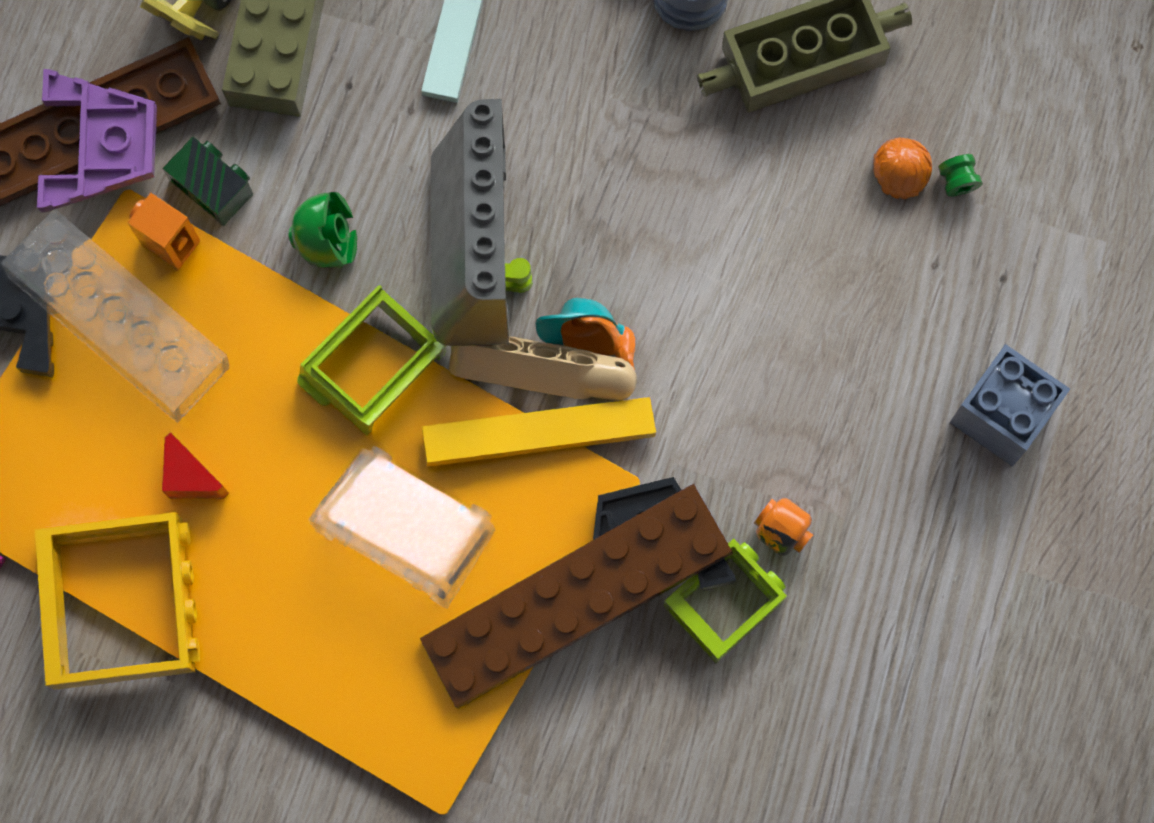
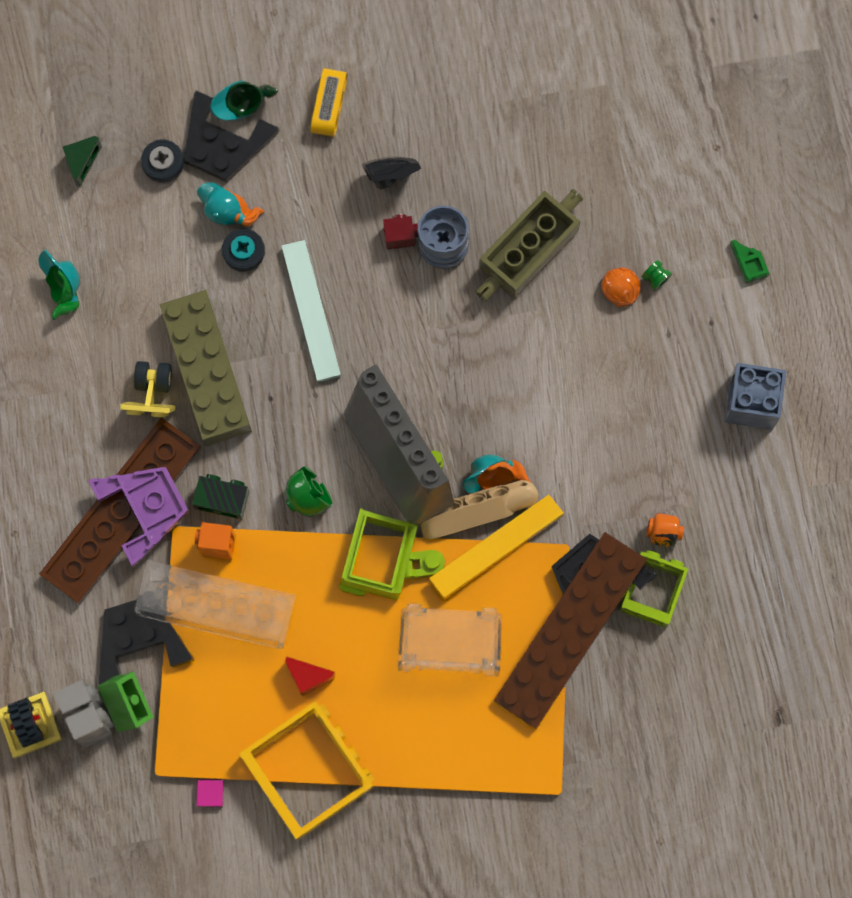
camera: 30 degrees left, 0 degrees up
none -> lime plate [404,550,445,580]
none -> green tile [730,240,770,283]

